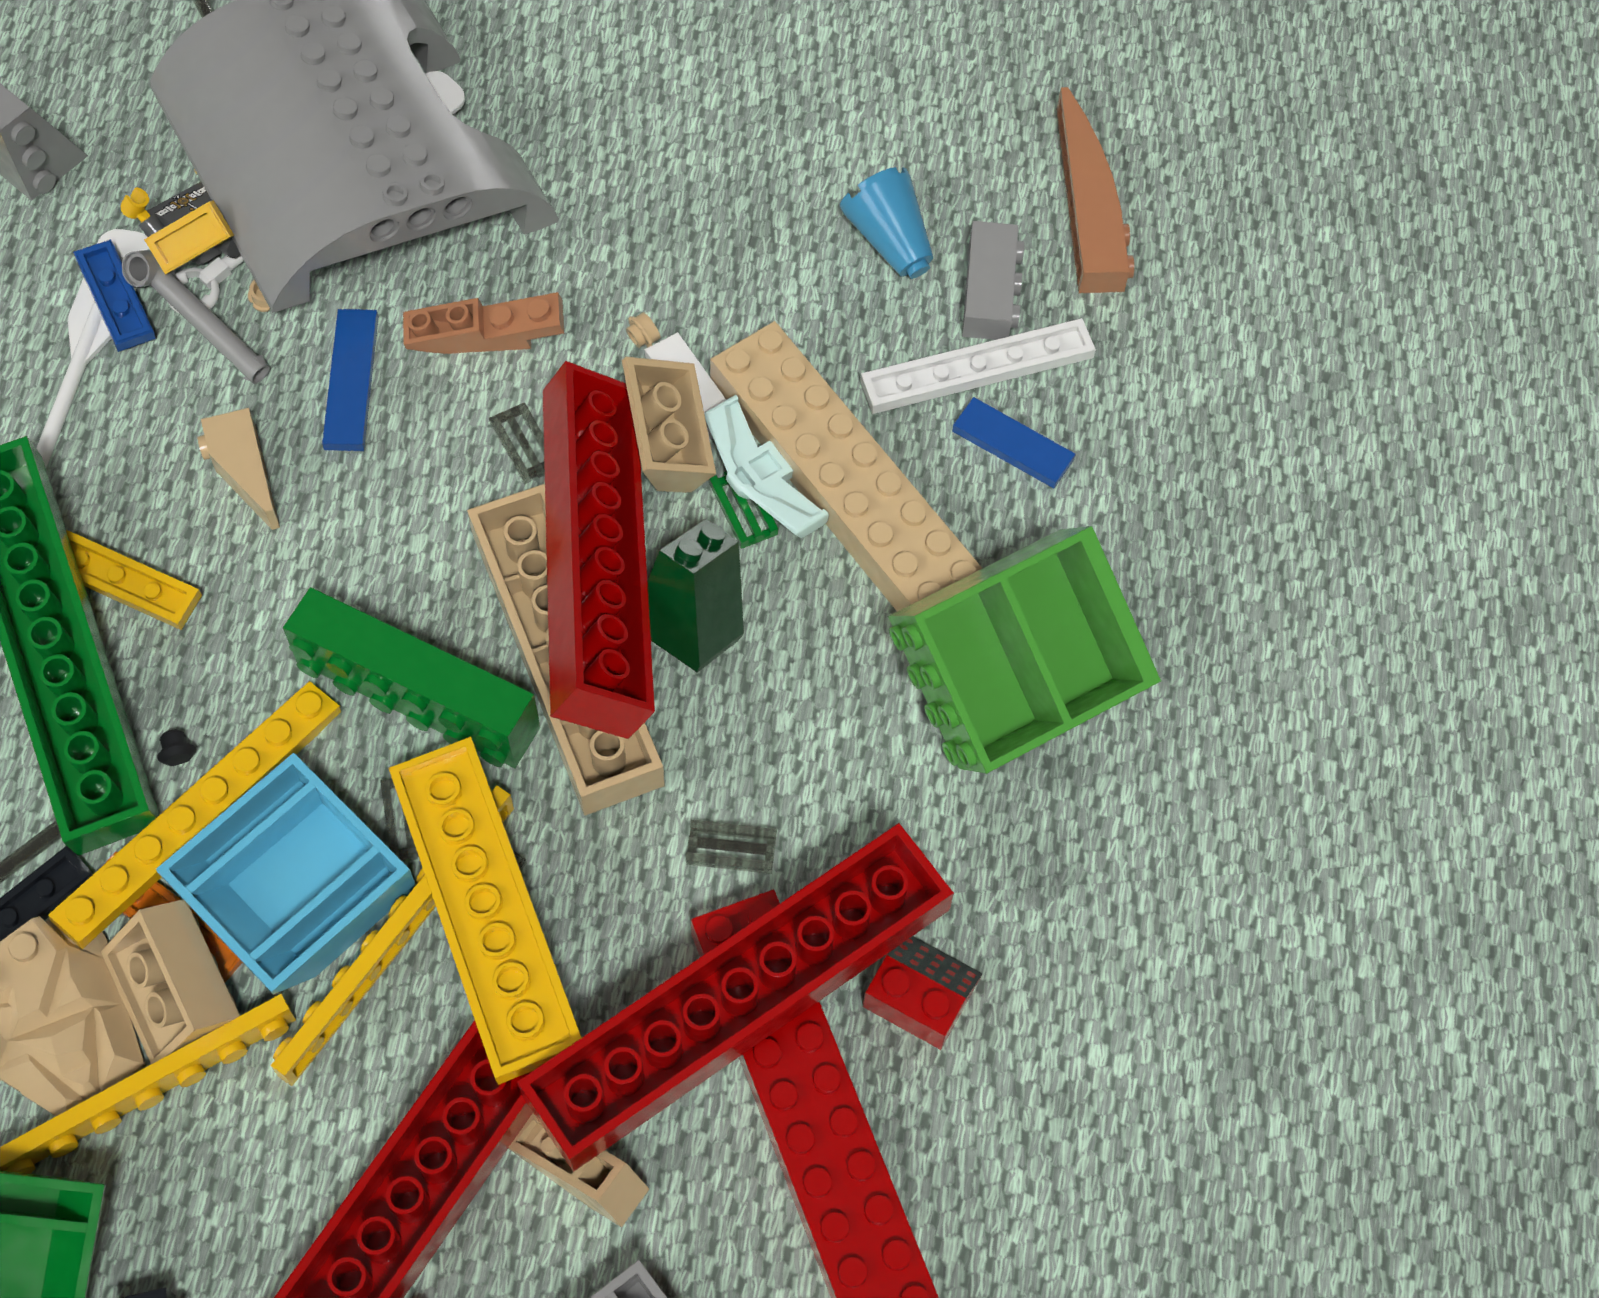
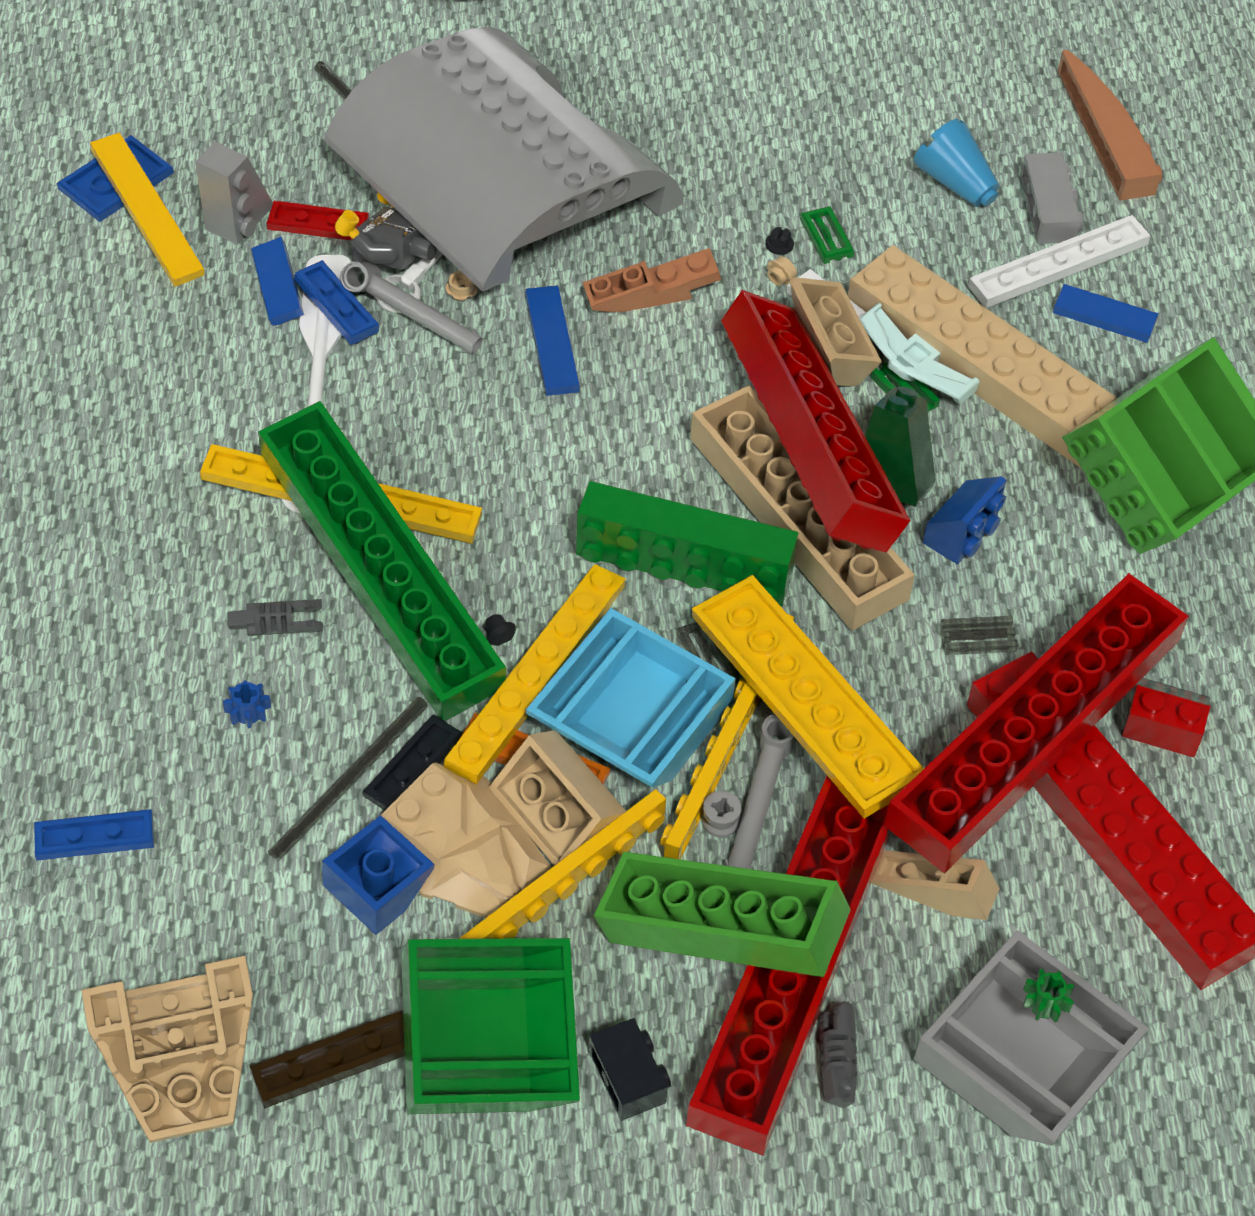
camera: 10 degrees left, 10 degrees down
yellow tile [144,200,234,274] -> none
tan slope [197,408,280,530] -> none
clear smoke tile [489,402,545,485] -> none
none -> blue tile [251,237,304,326]
none -> red tile [266,200,369,241]
none -> bright green brick [594,852,851,977]
none -> light grey wheel [702,791,741,838]
none -> light grey piece [724,714,795,870]
none -> black piece [765,227,794,255]
none -> green tile [800,206,854,264]
none -> blue slope [923,476,1007,565]

